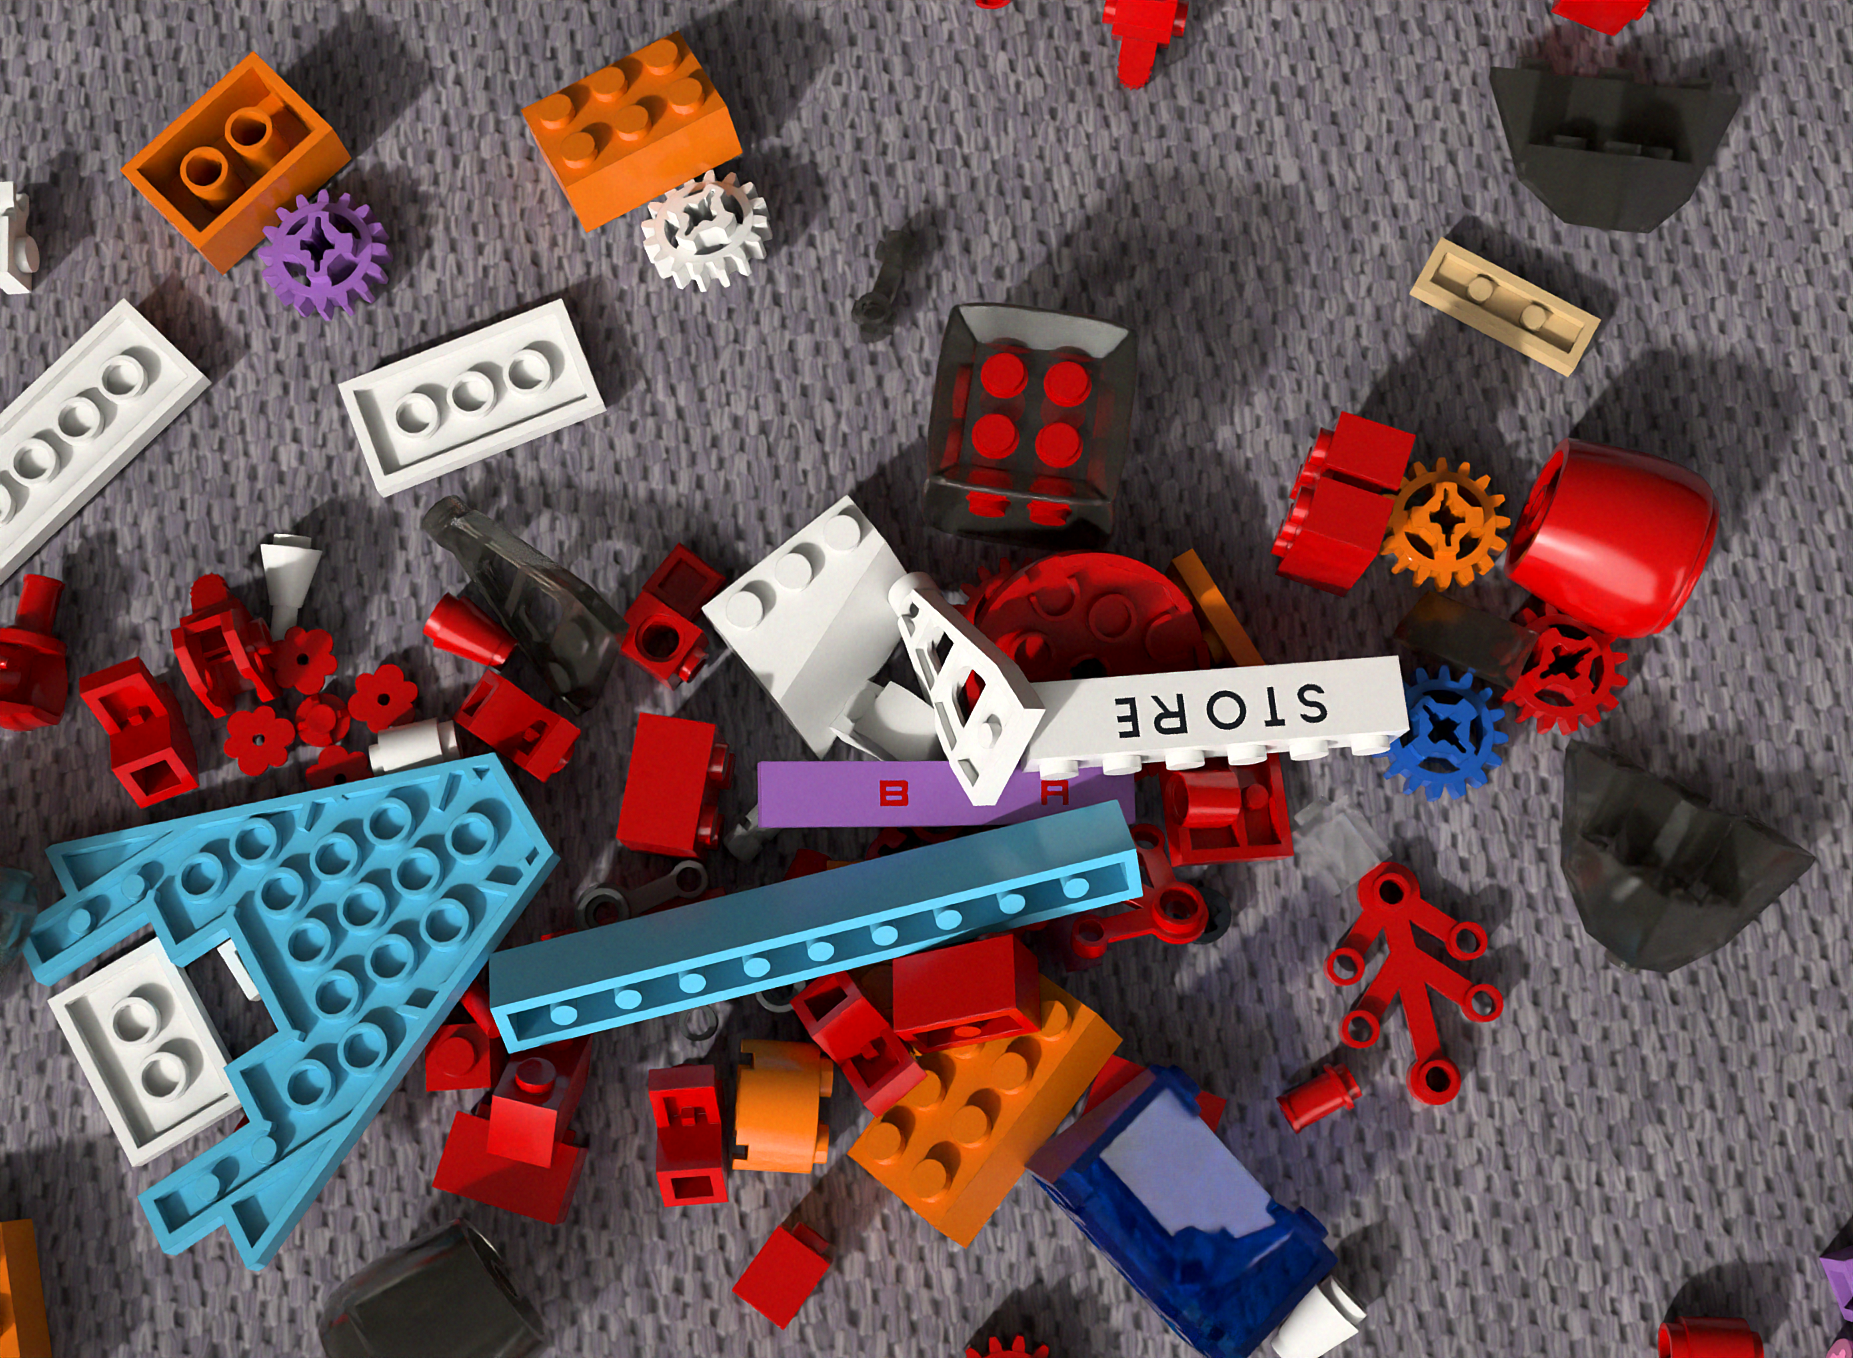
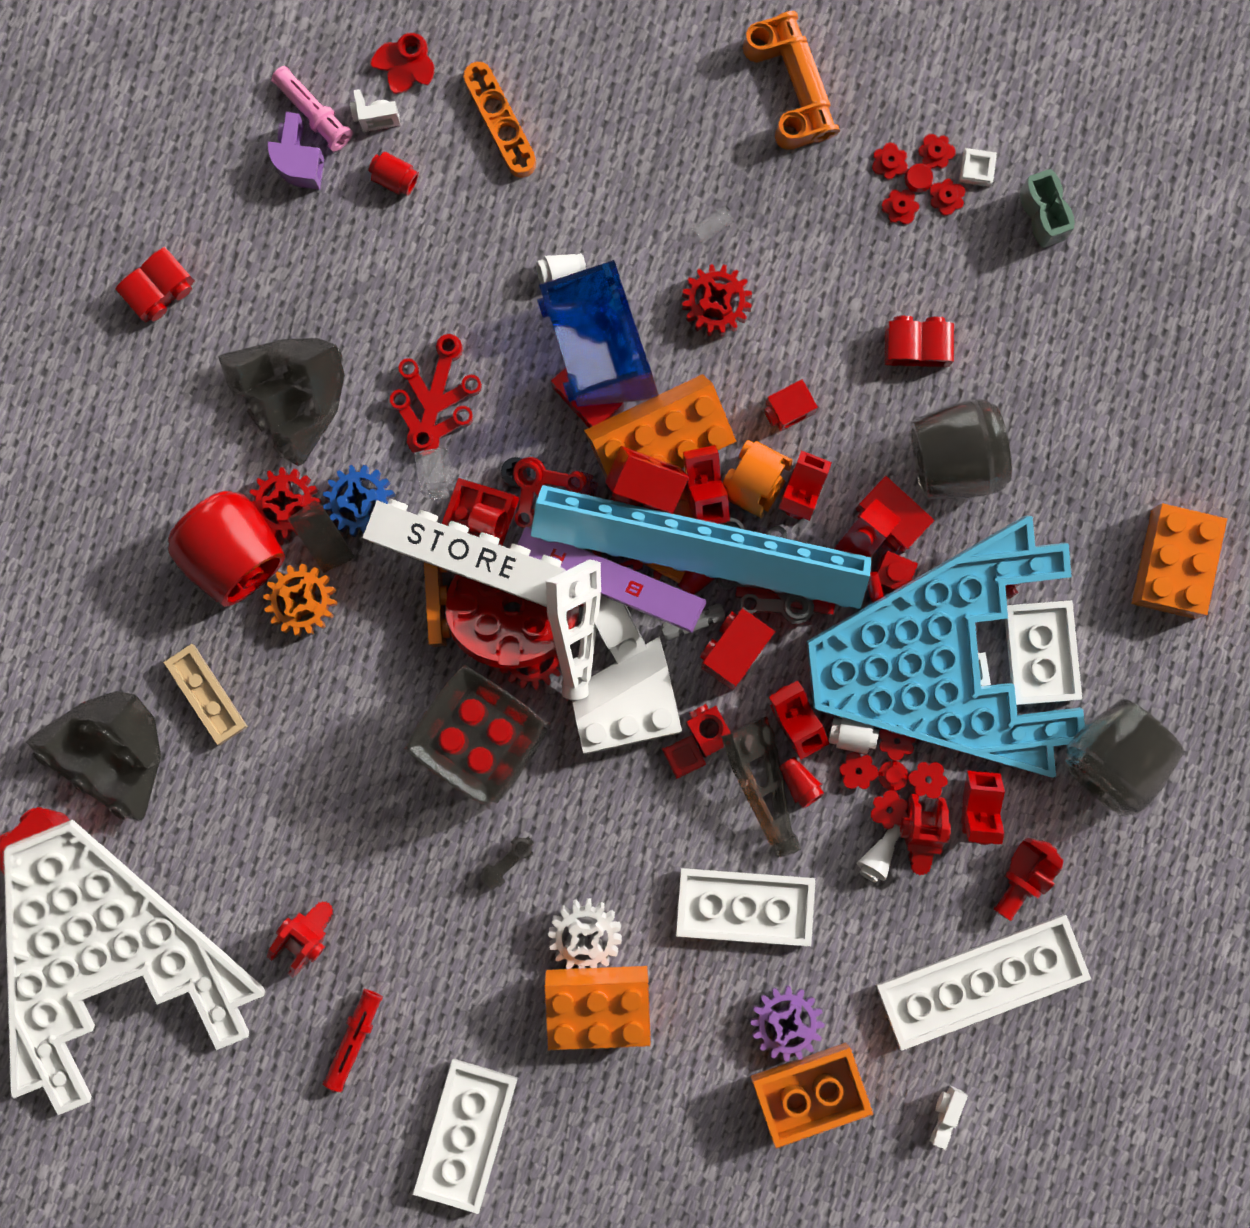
camera: 155 degrees left, 5 degrees up
red piece [1270,411,1416,598] -> none
red pin [1275,1062,1362,1135] -> none

